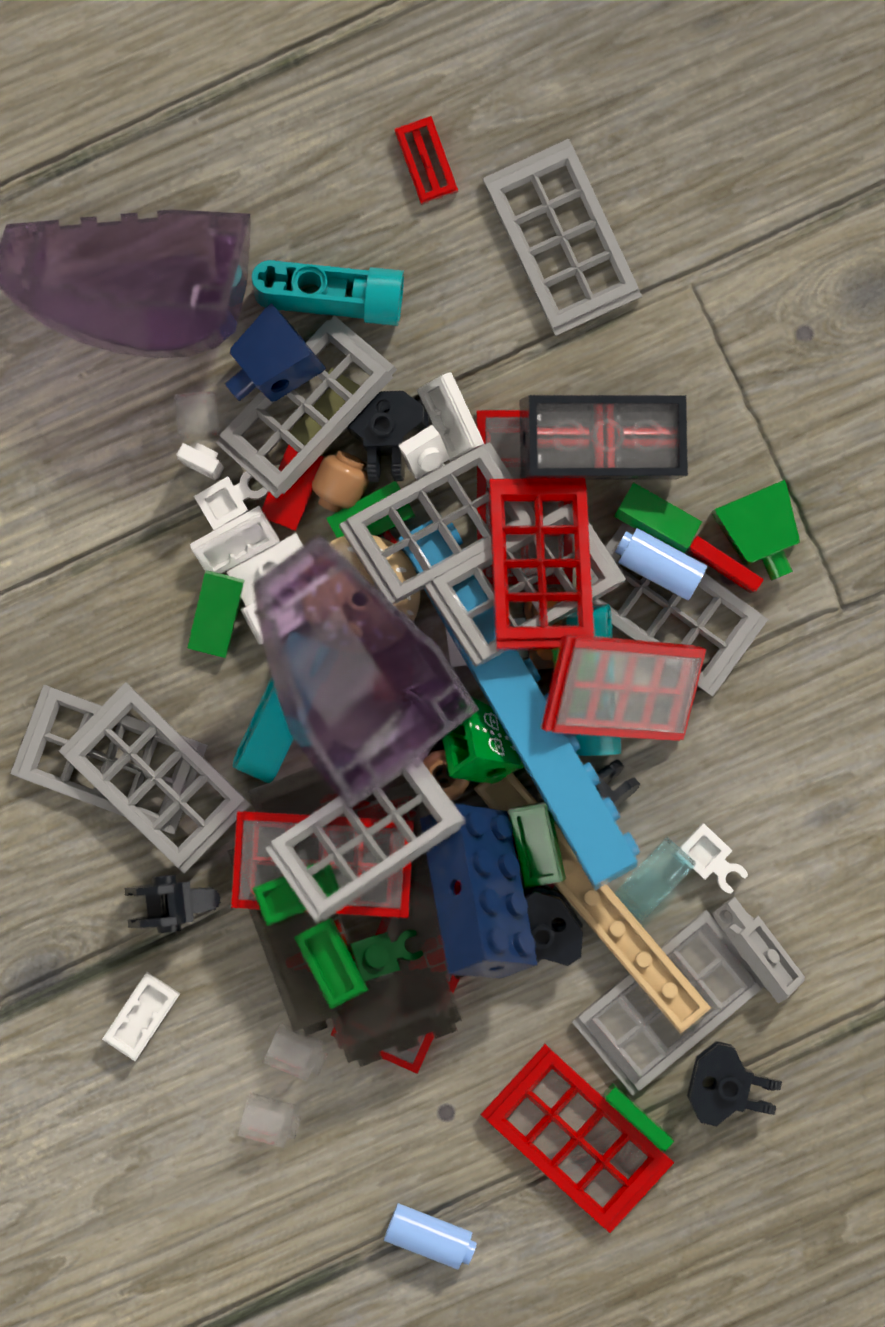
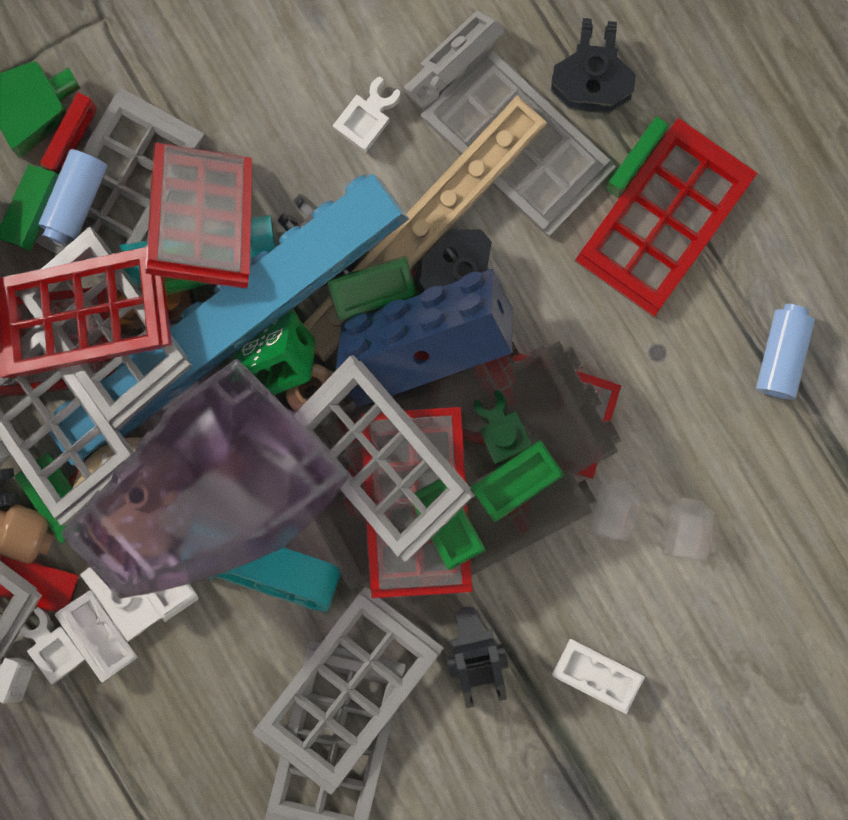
camera: 90 degrees left, 5 degrees down
green tile [187,570,245,658] -> none
clear light blue tile [614,836,697,921] -> none

